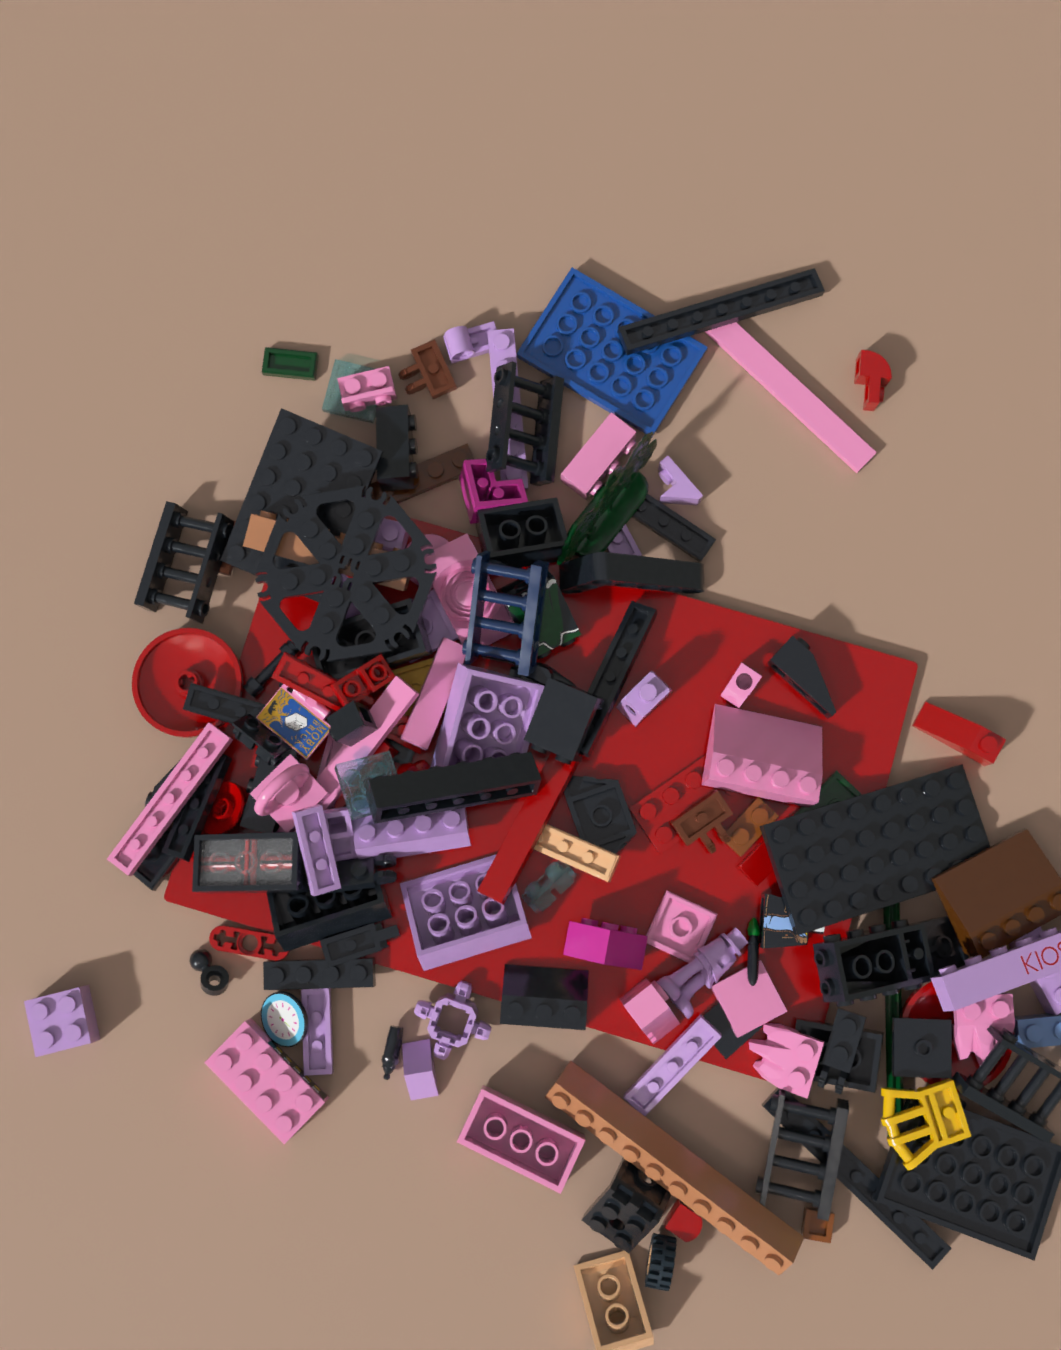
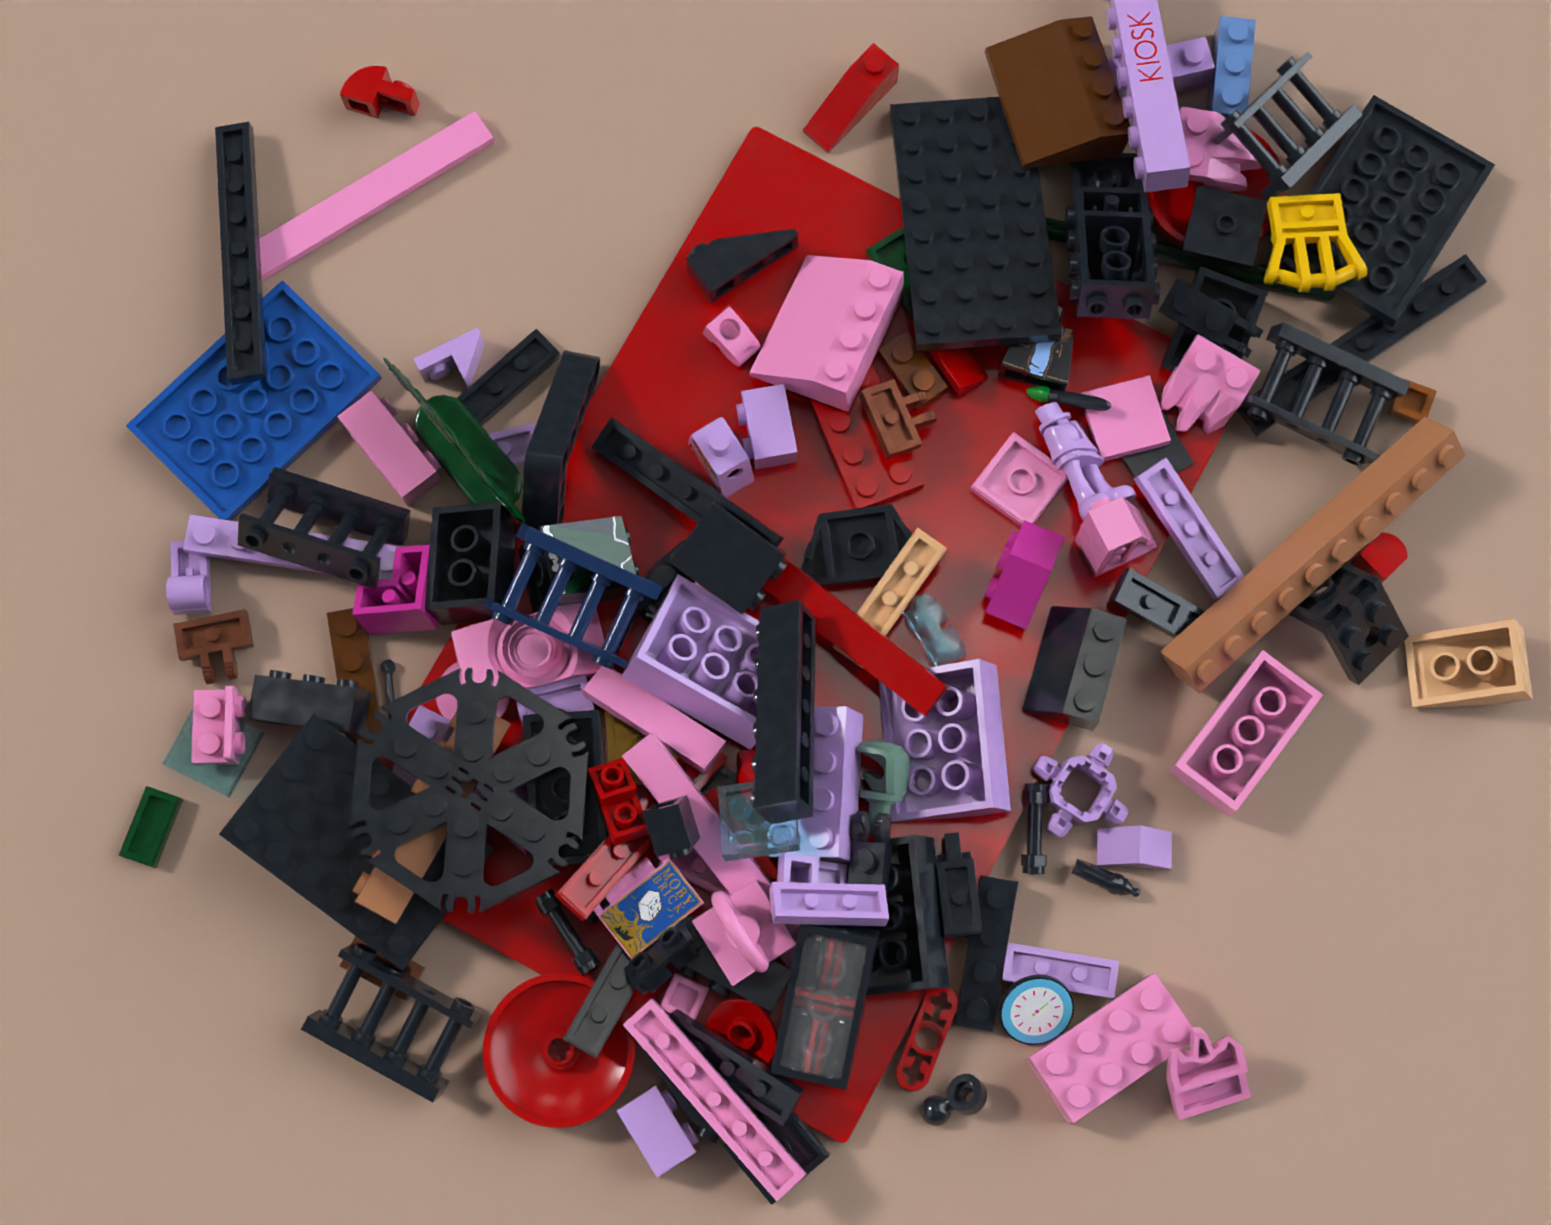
camera: 80 degrees left, 5 degrees down
black wheel [645,1233,677,1291] -> none
none -> black hinge [381,659,396,720]
none -> lavender brick [617,1086,699,1177]
none -> bright pink tile [660,973,710,1020]
none -> lavender brick [736,384,798,470]
none -> sand green piece [857,740,911,836]
none -> black bar [1021,783,1049,874]
none -> hinge [1109,568,1205,638]
none -> bright pink plate [1166,1027,1251,1120]

